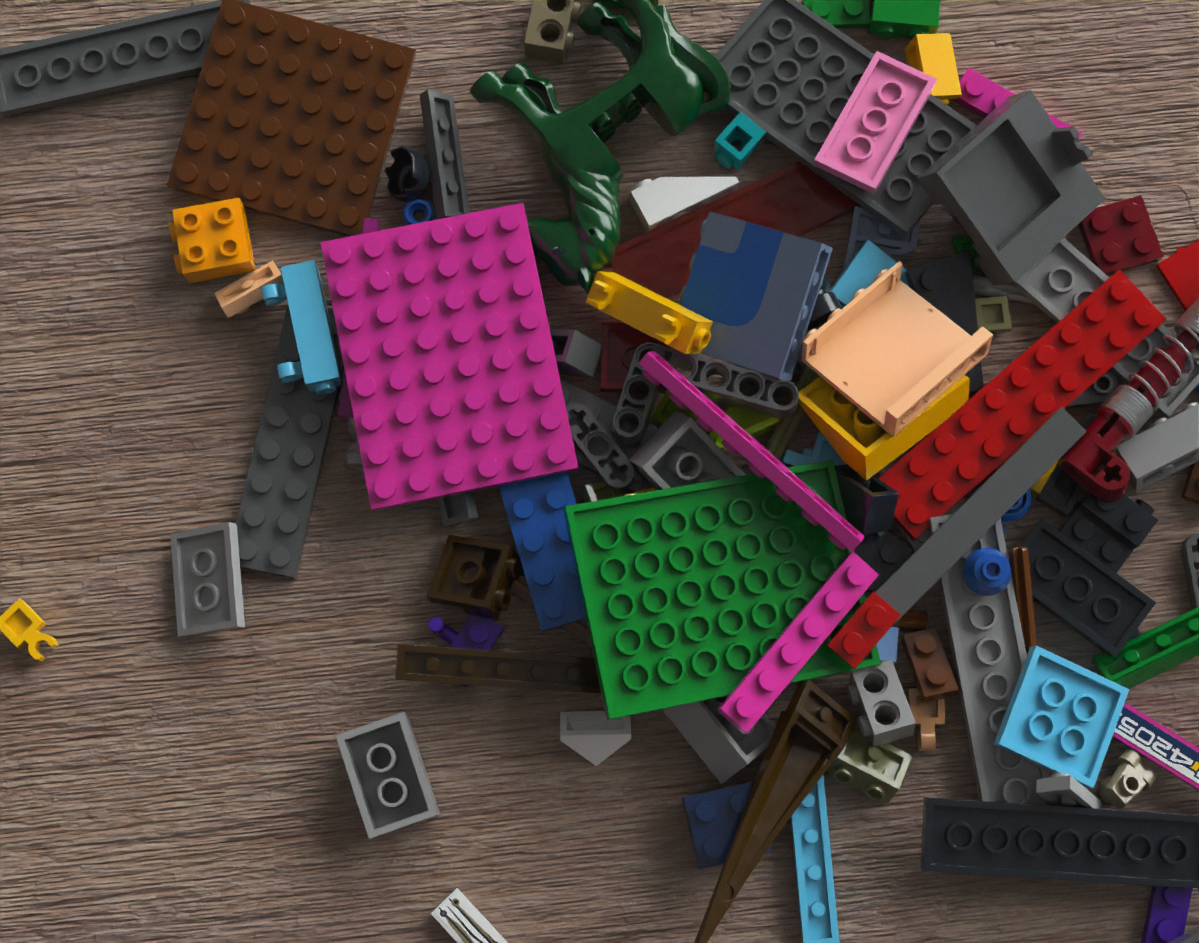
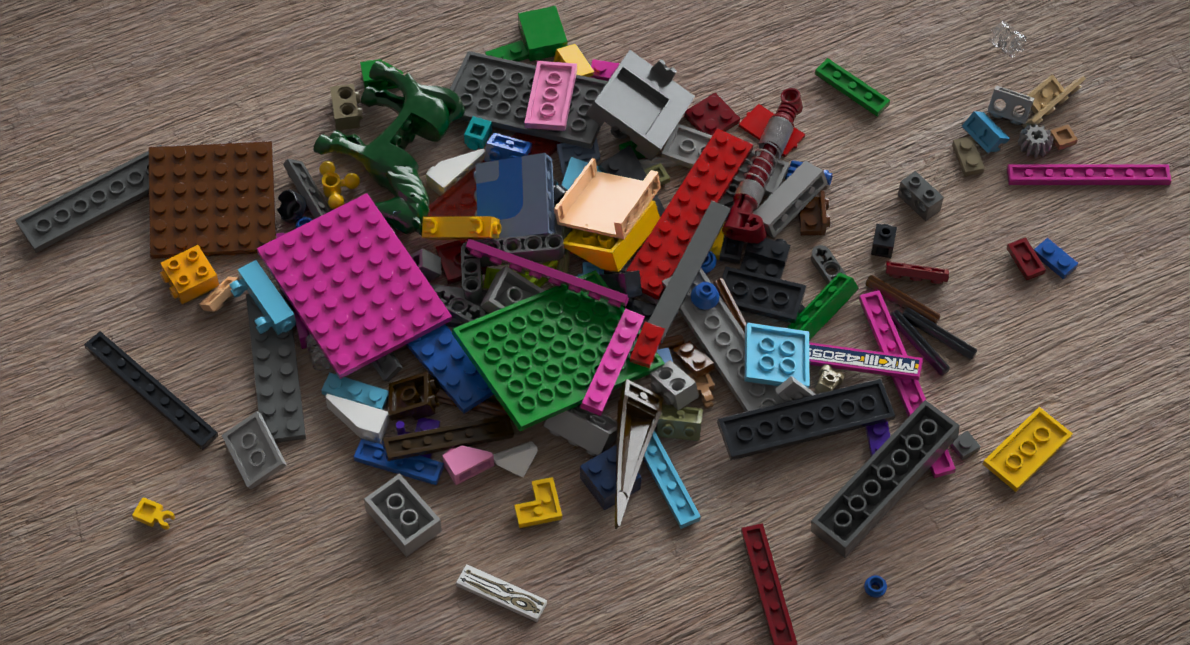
camera: 20 degrees left, 20 degrees down
none -> black plate [84,331,218,450]
none -> yellow piece [319,161,360,210]
none -> medium azure plate [321,372,389,410]
none -> white slope [326,394,389,444]
none -> blue plate [354,438,444,486]
none -> bright pink slope [442,445,494,485]
none -> blue bracket [484,133,532,162]
none -> yellow plate [514,477,562,528]

